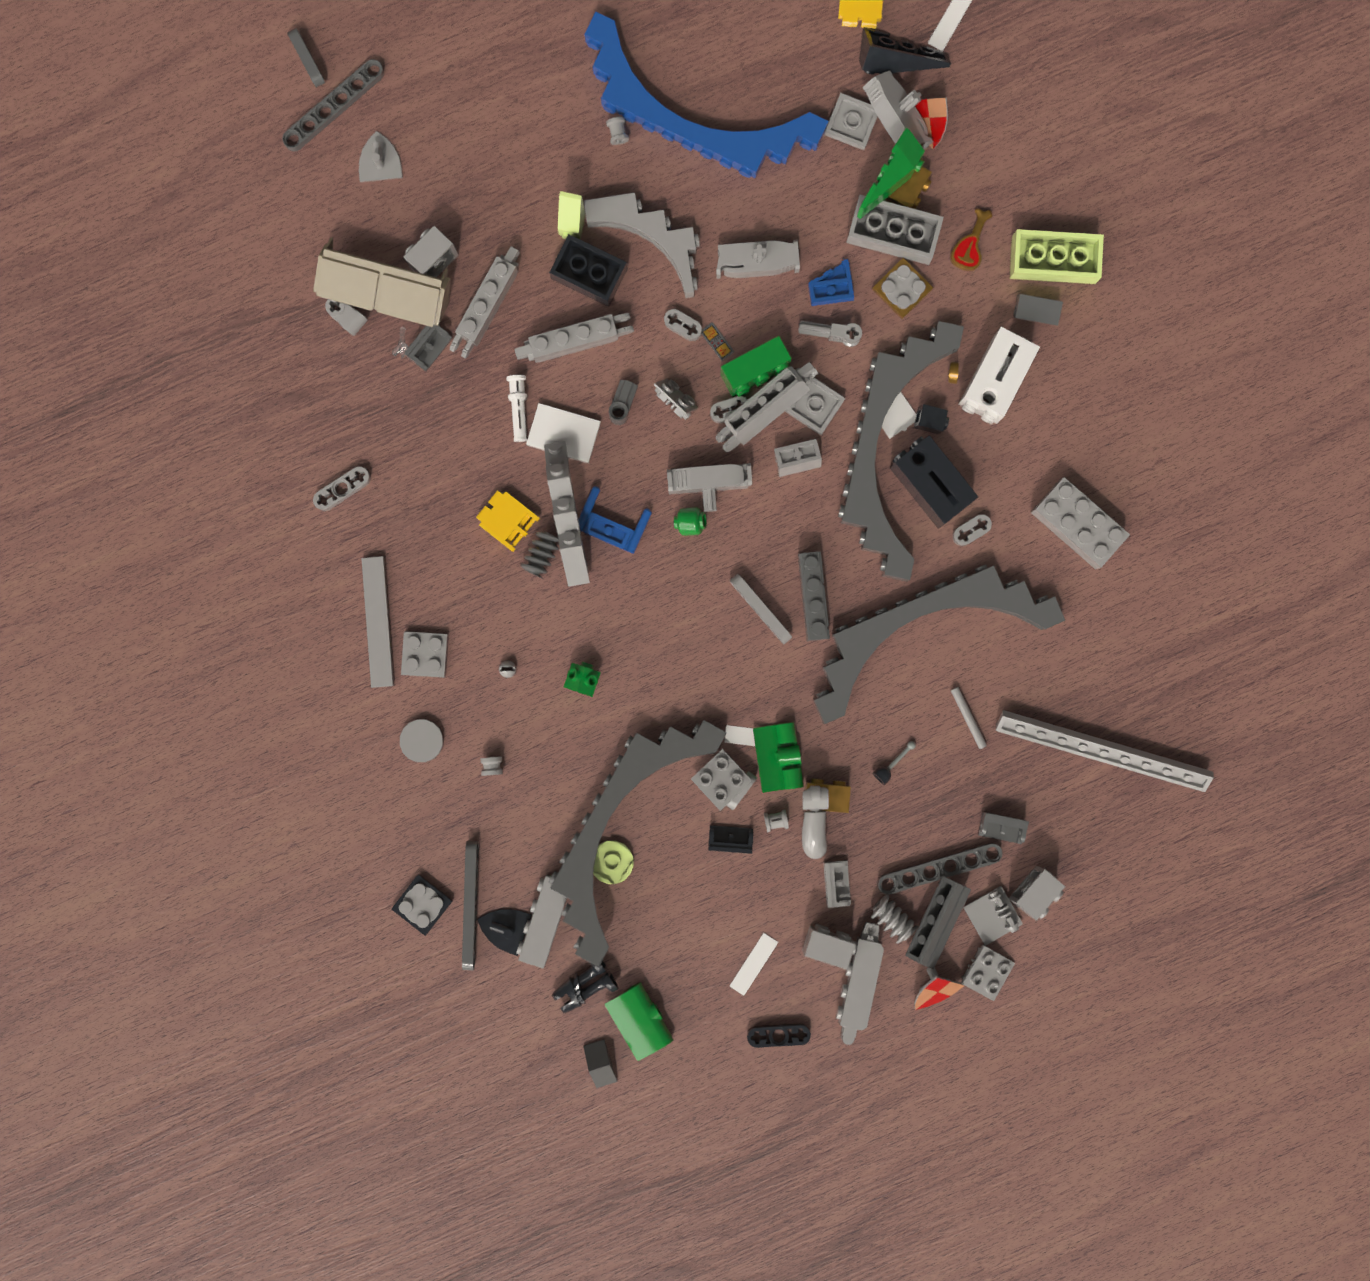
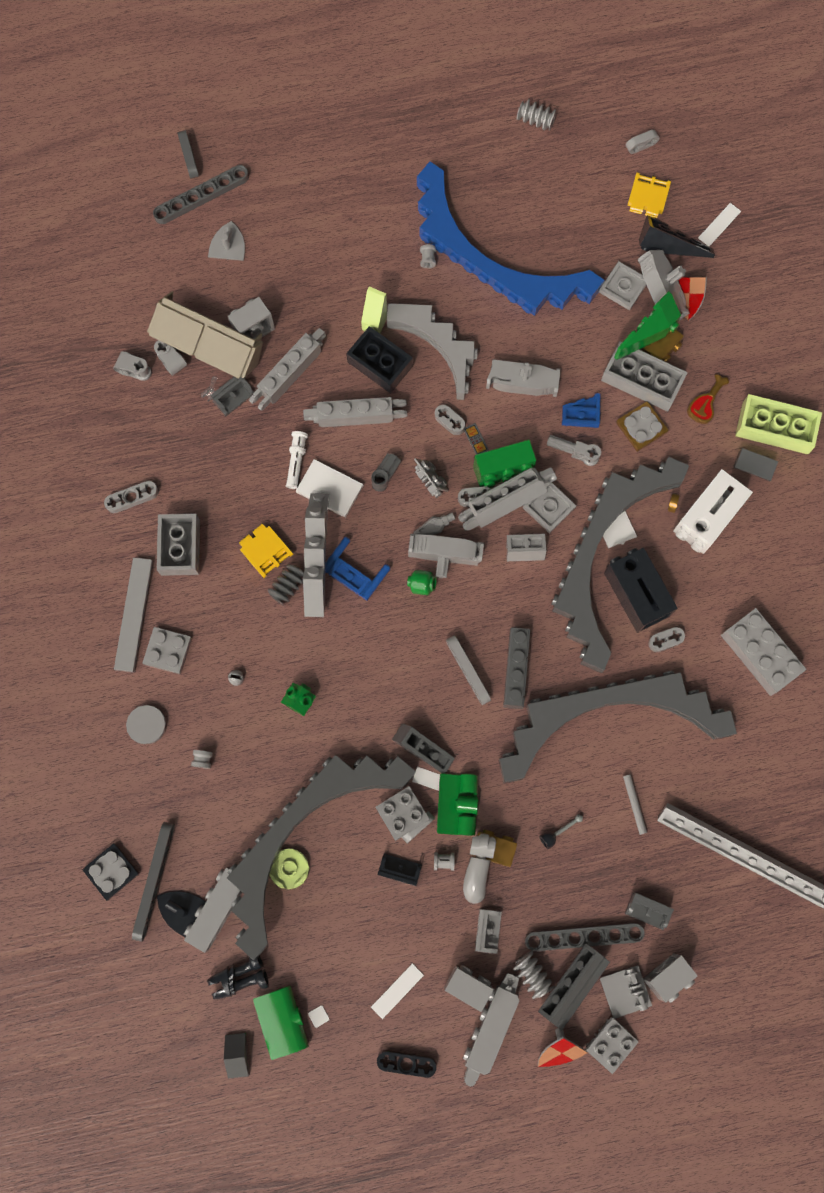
camera: 10 degrees right, 10 degrees down
black brick [913,404,949,434] -> none
none -> light grey piece [113,351,152,381]
none -> light grey brick [157,514,200,576]
none -> white sticker [308,1006,329,1028]
none -> dark grey slope [392,723,455,774]
none -> light grey piece [413,513,455,535]

